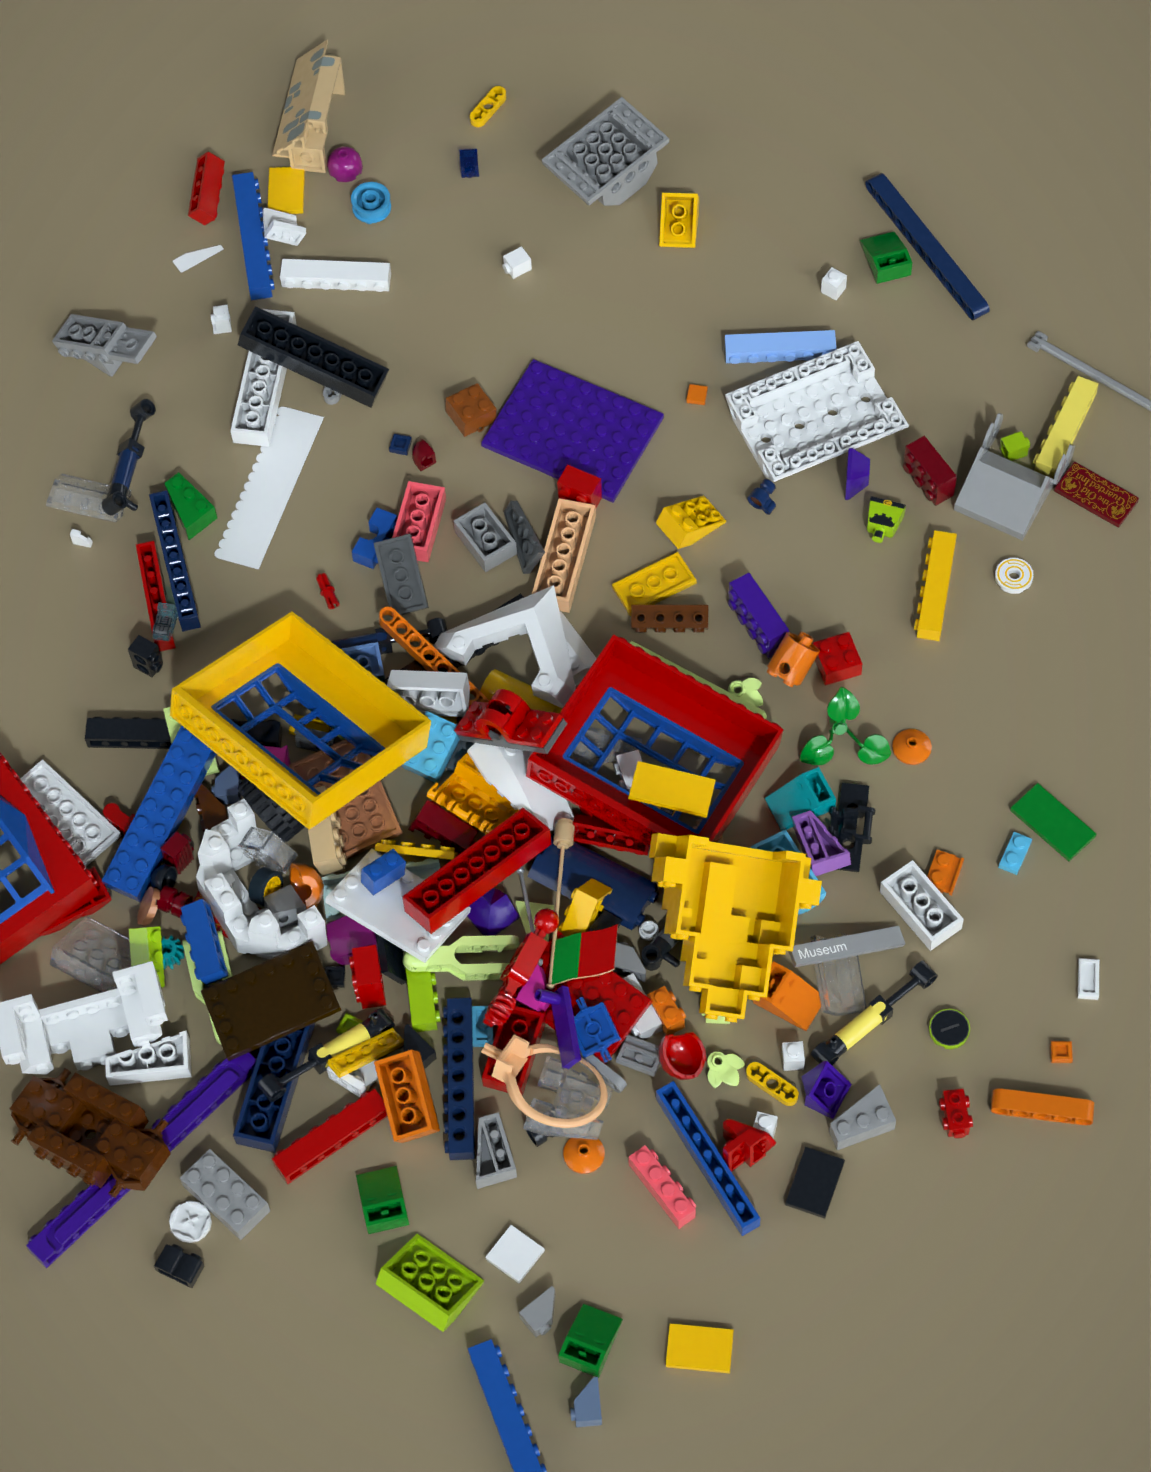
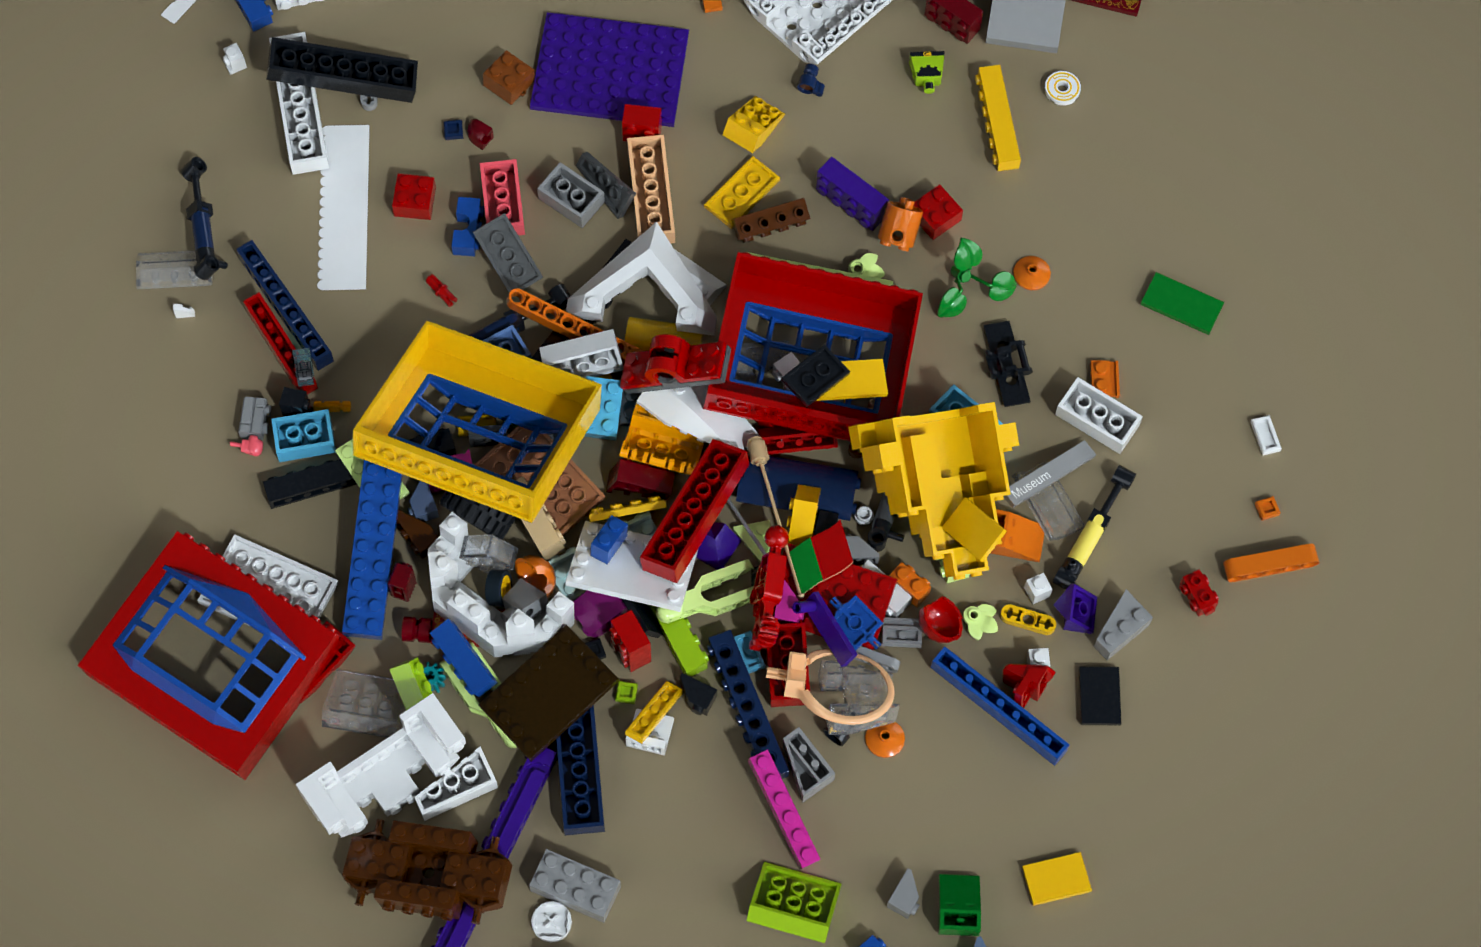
camera: 25 degrees left, 5 degrees up
light grey wedge [52,314,157,377] -> none
red leg [103,803,135,836] -> none
nougat tile [137,887,160,927] -> none
black piece [151,864,178,892] -> none
green wedge [165,472,217,540] -> none
black piece [258,1008,395,1102] -> none
red brick [272,1089,388,1184] -> none
green slope [356,1166,410,1234] -> none
orange brick [374,1049,440,1143] -> none
white tile [485,1225,545,1283] -> none
coral brick [628,1145,696,1229] -> none
teal slope [765,767,836,831] -> none
medium lavender wedge [792,811,851,876] -> none
dark purple slope [845,448,870,500] -> none
black tile [929,1009,970,1049] -> none
medium azure plate [998,832,1032,875] -> none
none -> coral piece [230,435,263,456]
none -> light grey brick [239,397,271,440]
none -> medium azure brick [271,409,336,462]
none -> light orange axle [313,401,351,412]
none -> red brick [392,174,436,220]
none -> dark pink brick [748,750,821,869]
none -> black tile [781,344,850,407]
none -> yellow tile [943,497,1007,562]

